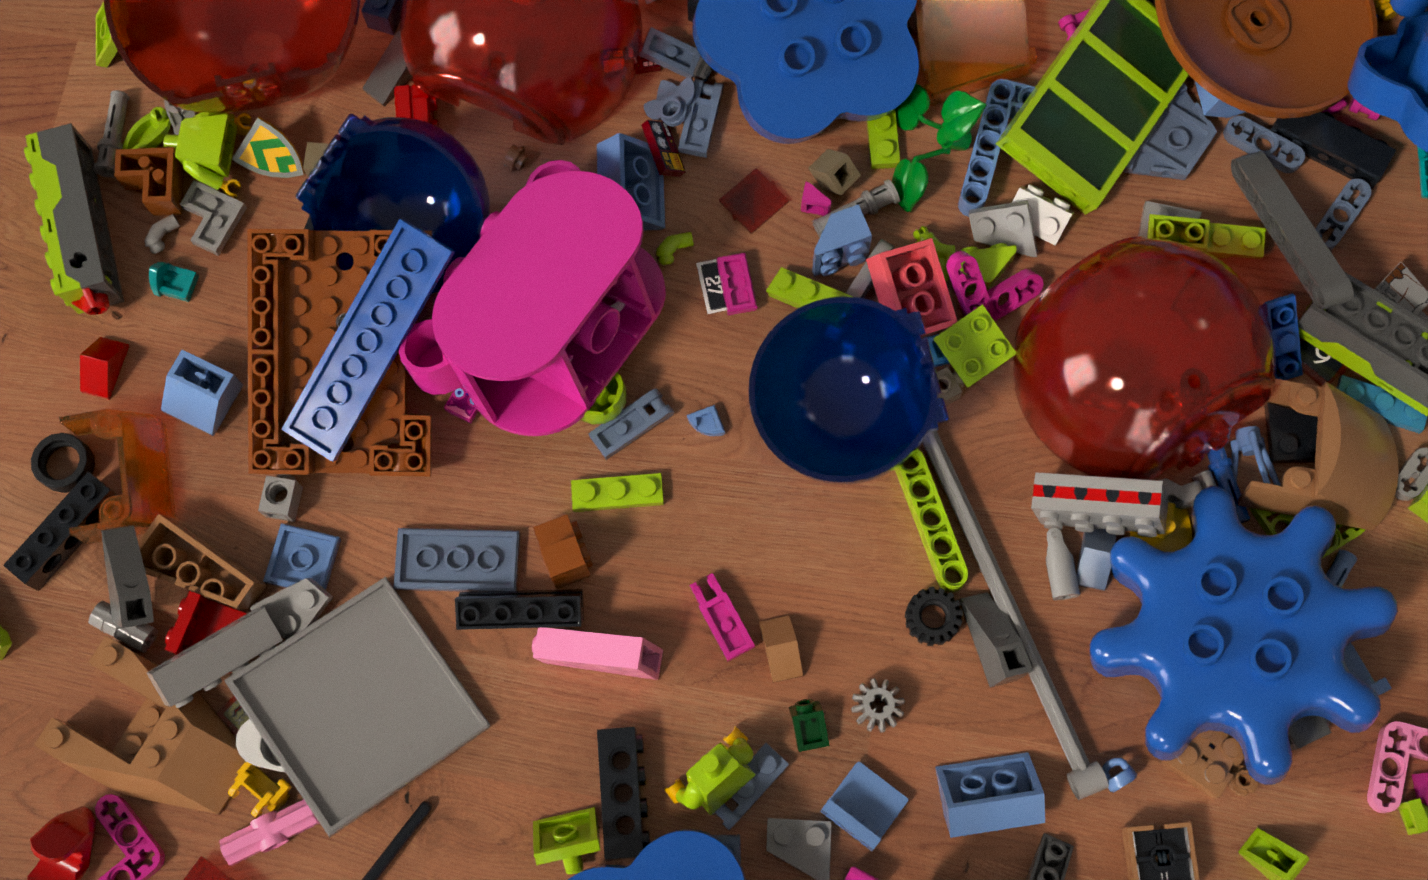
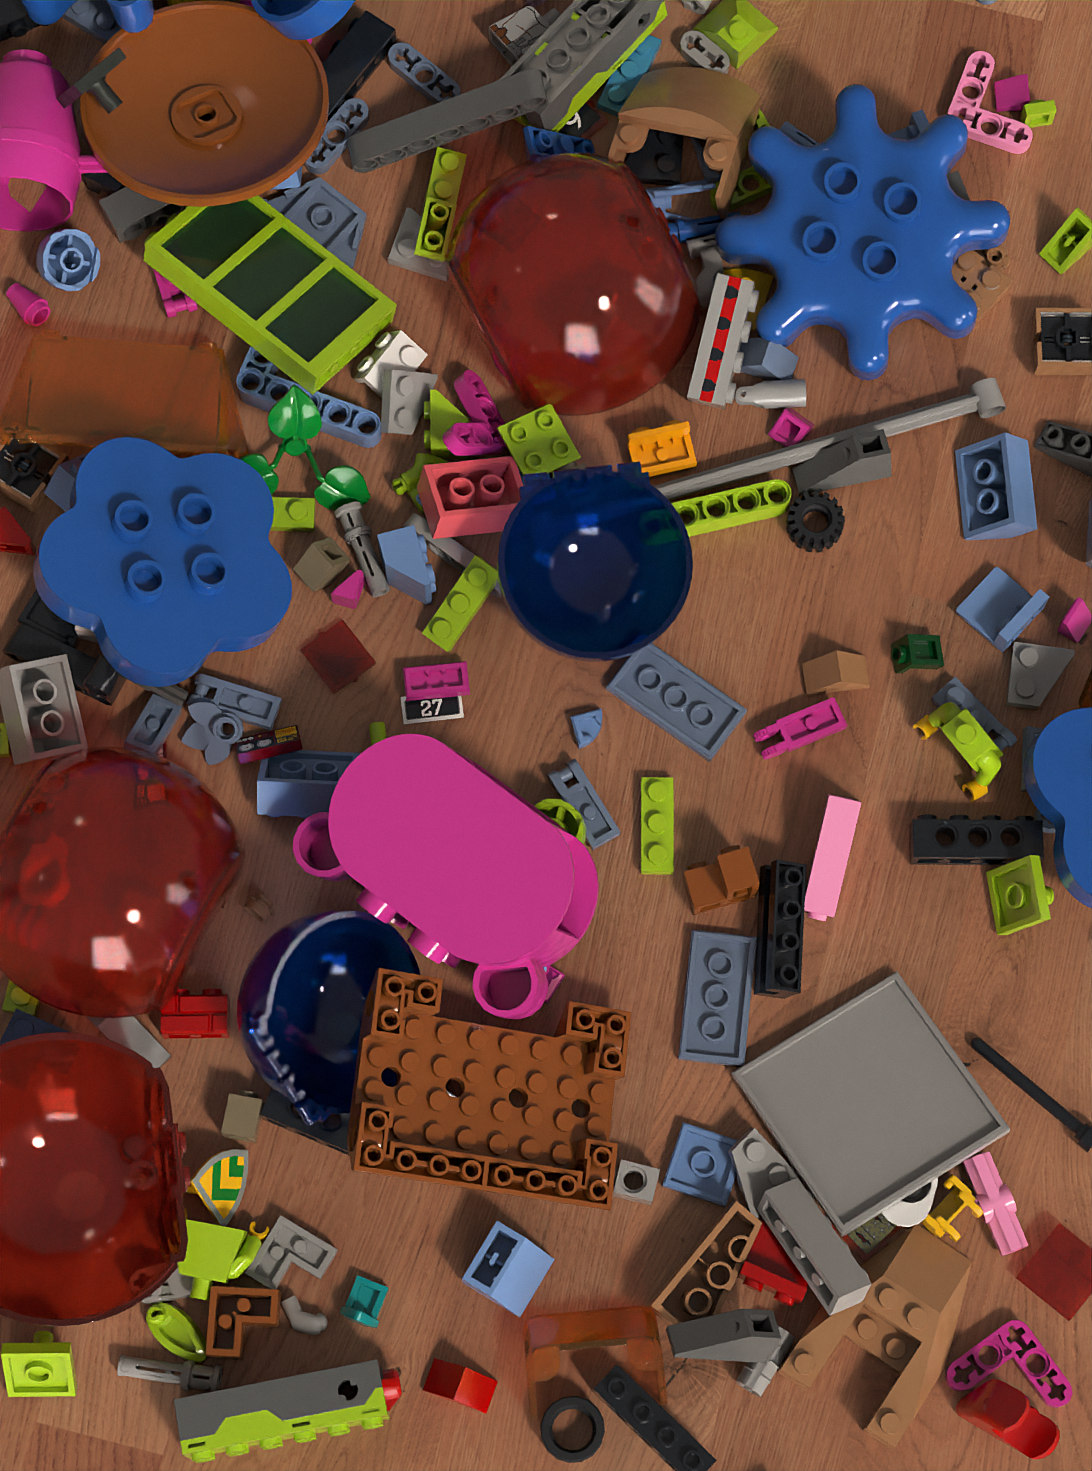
camera: 90 degrees left, 0 degrees up
blue plate [281,219,455,462] -> none
light grey gear [851,678,905,733] -> none
medium blue tile [1102,758,1137,793] -> none
none -> sand blue tile [606,637,747,762]
none -> light orange bracket [627,420,697,480]
none -> dark pink slope [768,408,814,447]

